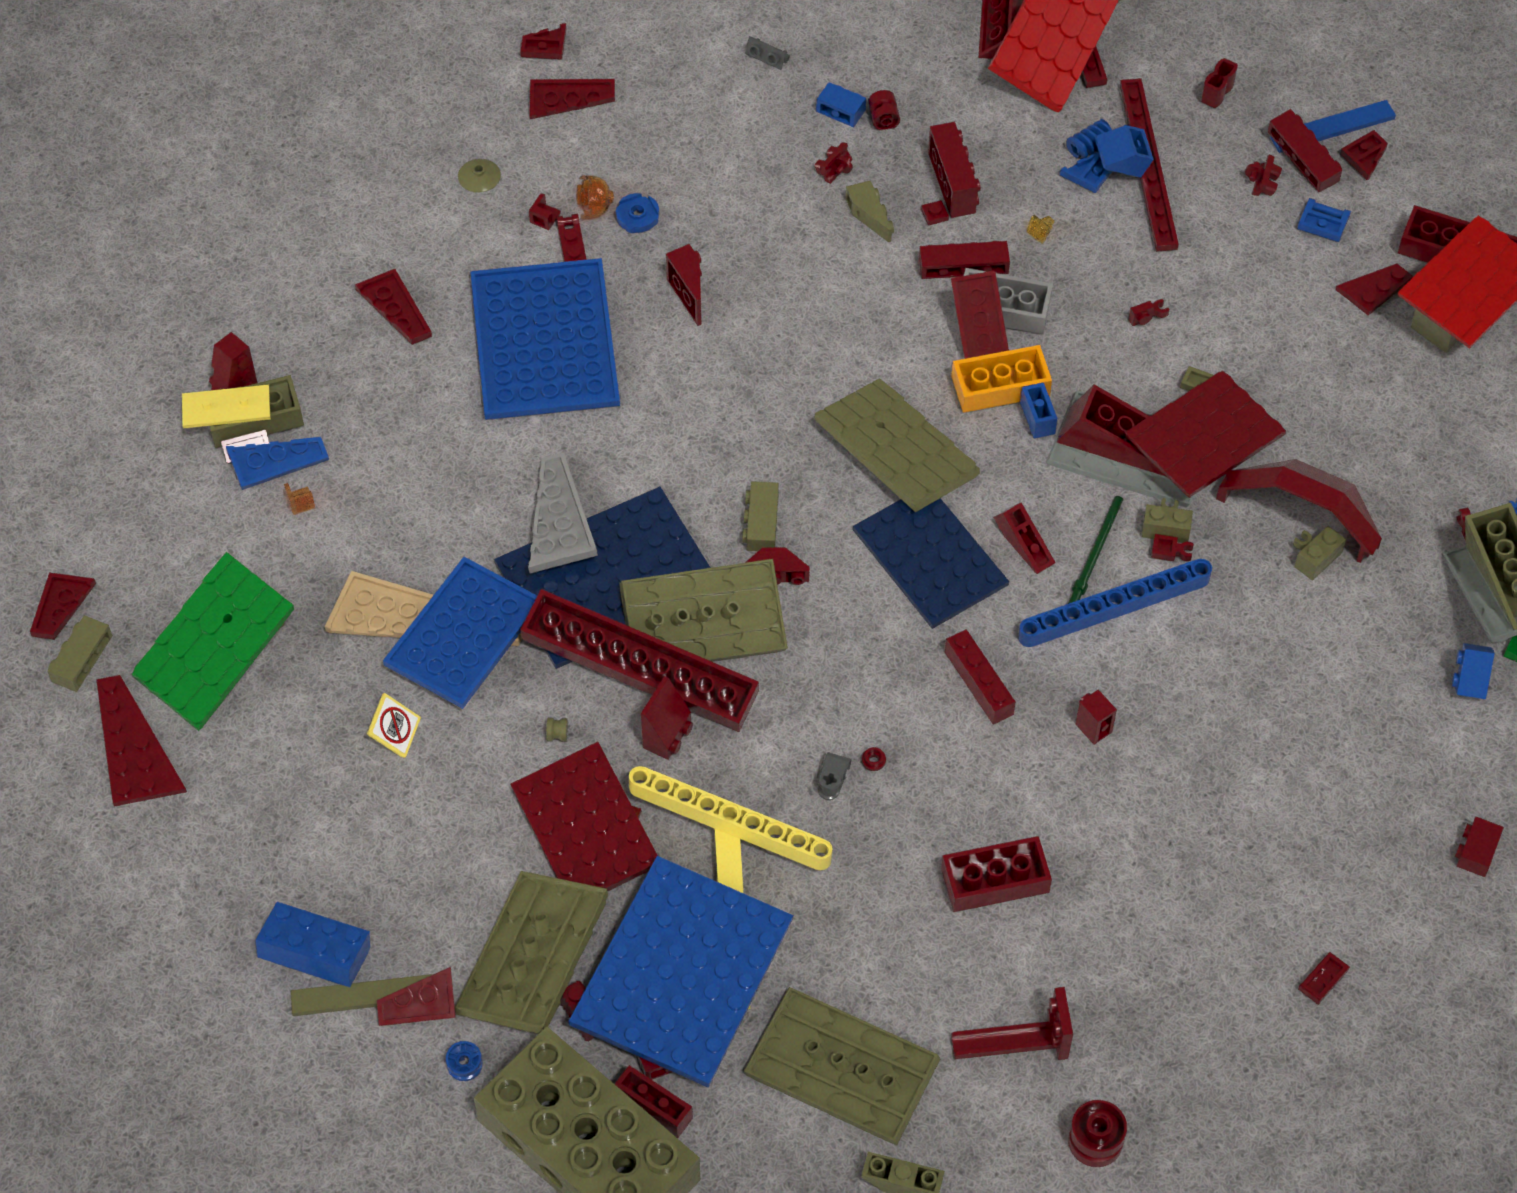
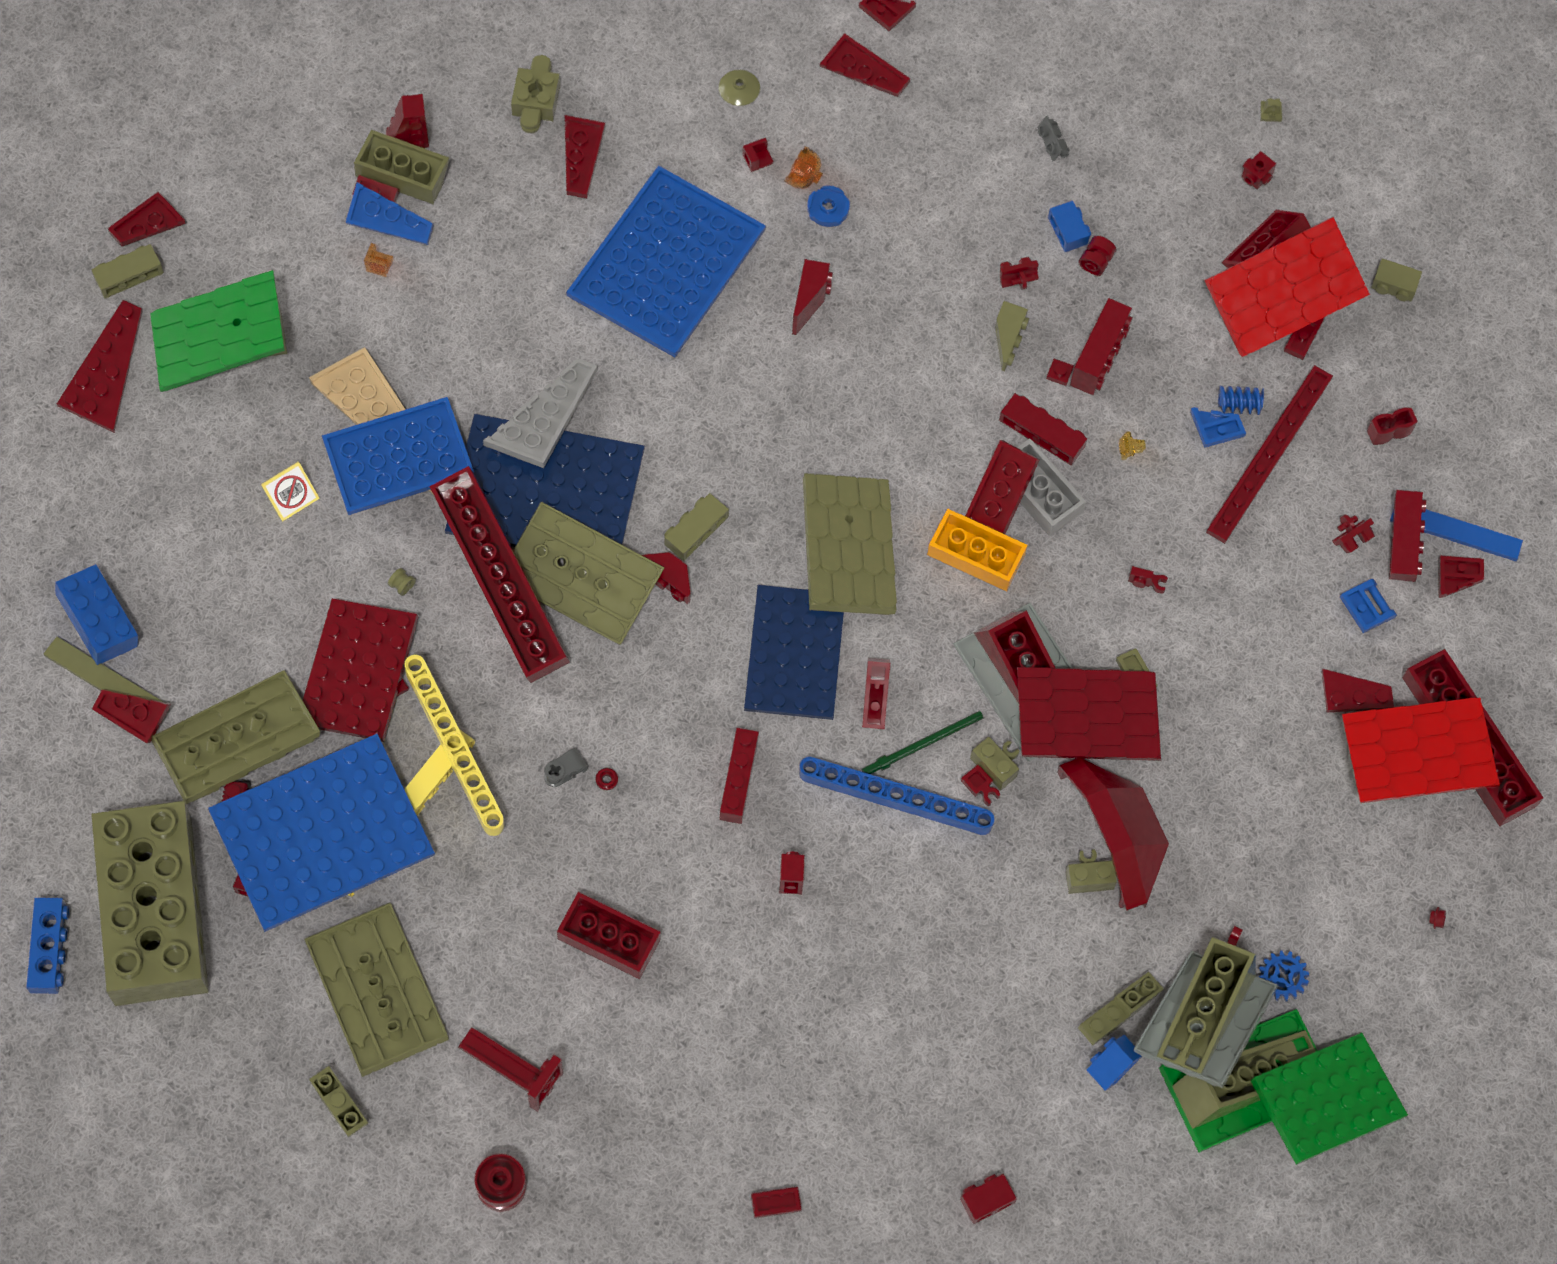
camera: 35 degrees right, 10 degrees up
light yellow piece [182,385,271,428] -> none
blue wheel [446,1041,483,1081] -> none
dark red plate [556,213,587,262] -> none
dark red brick [615,1065,693,1138] -> none
dark red slope [641,676,693,760] -> none
blue brick [1020,382,1058,439] -> none
blue slope [1095,125,1154,178] -> none
none -> olive brick [511,55,560,133]
none -> olive slope [1078,972,1164,1045]

